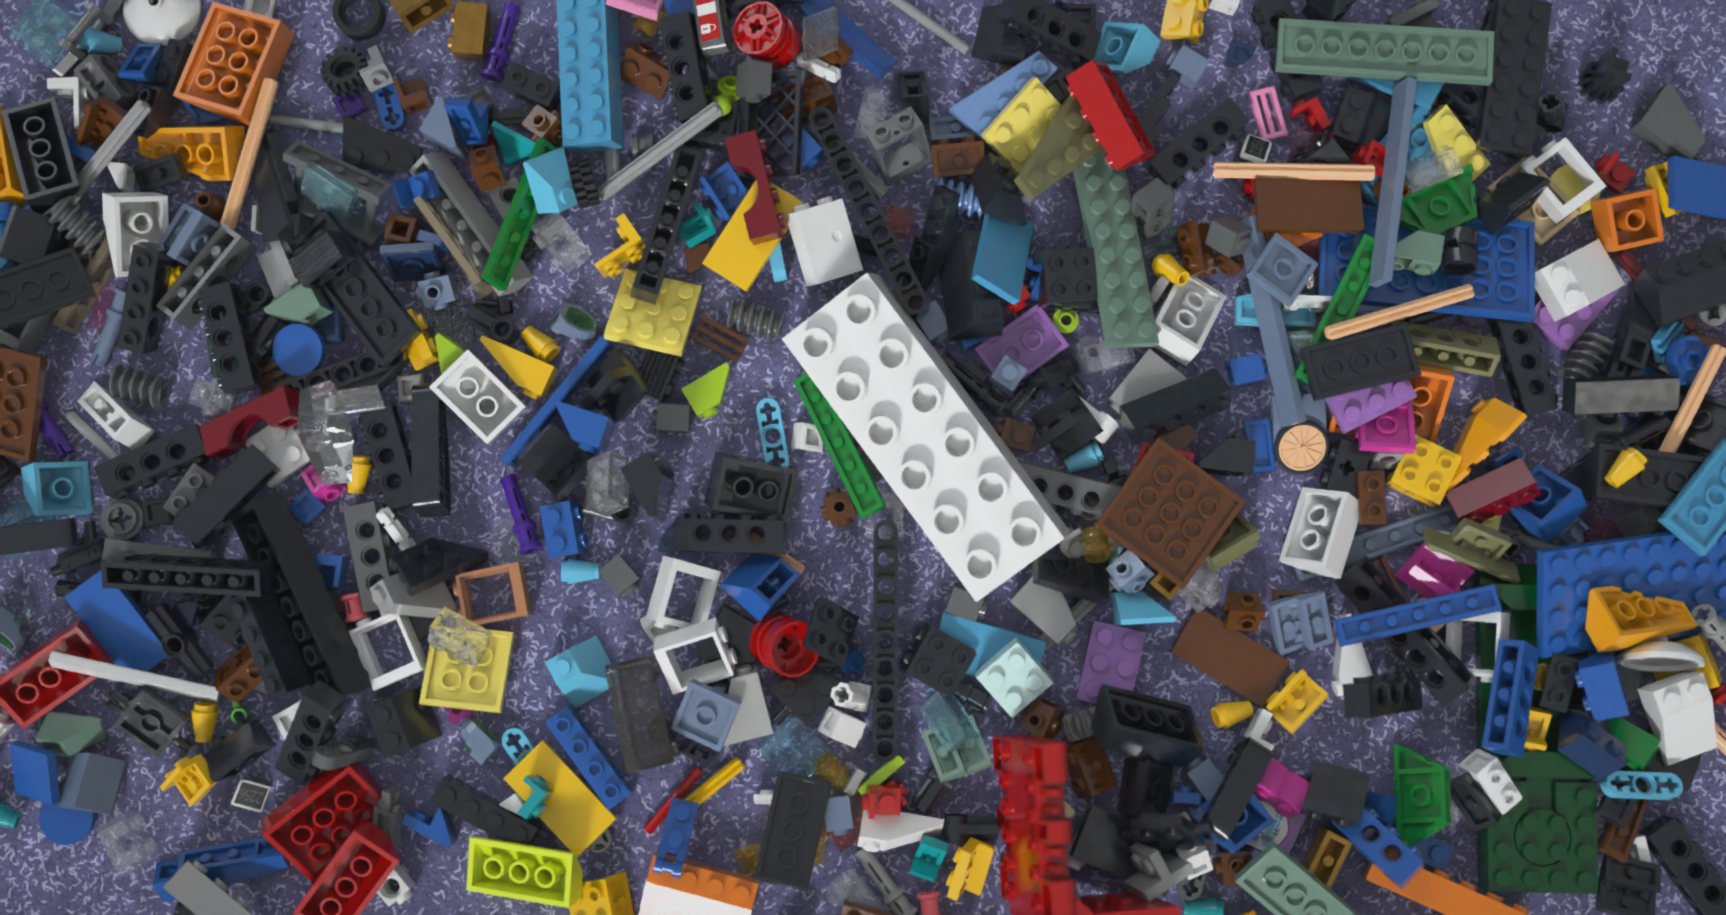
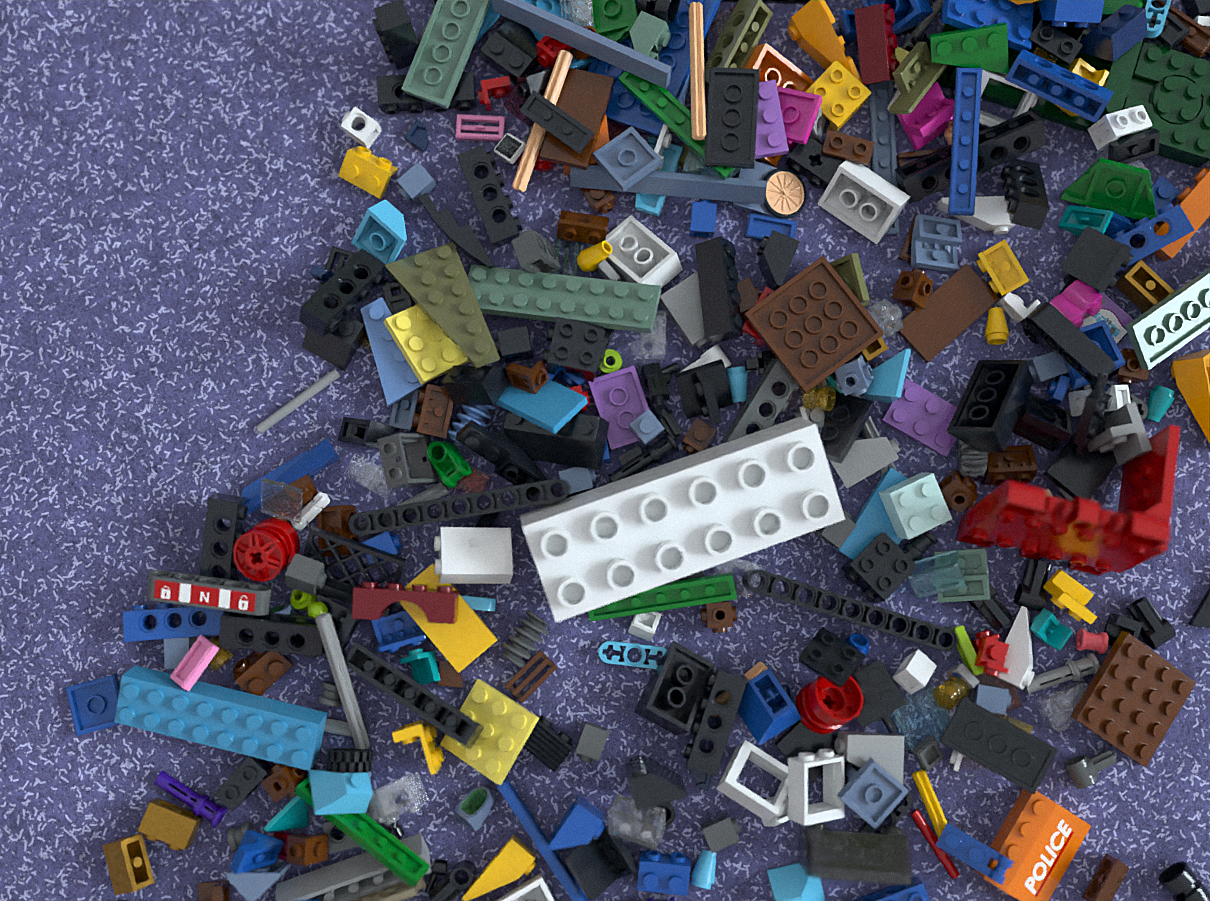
camera: 75 degrees left, 0 degrees up
black axle [488,108,533,126] -> none
yellow cone [521,326,560,363] -> none
black bracket [580,348,651,423] -> none
lime slope [681,362,731,419] -> none
clear yellow slope [734,839,762,875] -> none
white piece [830,681,873,712] -> none
red slope [1066,60,1157,170] -> none
dark grey brick [1205,216,1253,257] -> none
none -> green piece [427,441,472,489]
none -> black brick [494,326,534,364]
none -> reddish brown bracket [506,360,548,394]
none -> black plate [520,90,595,155]
none -> dark grey tile [912,735,945,772]
none -> green wing [929,22,1009,74]
none -> teal slope [1058,205,1114,237]

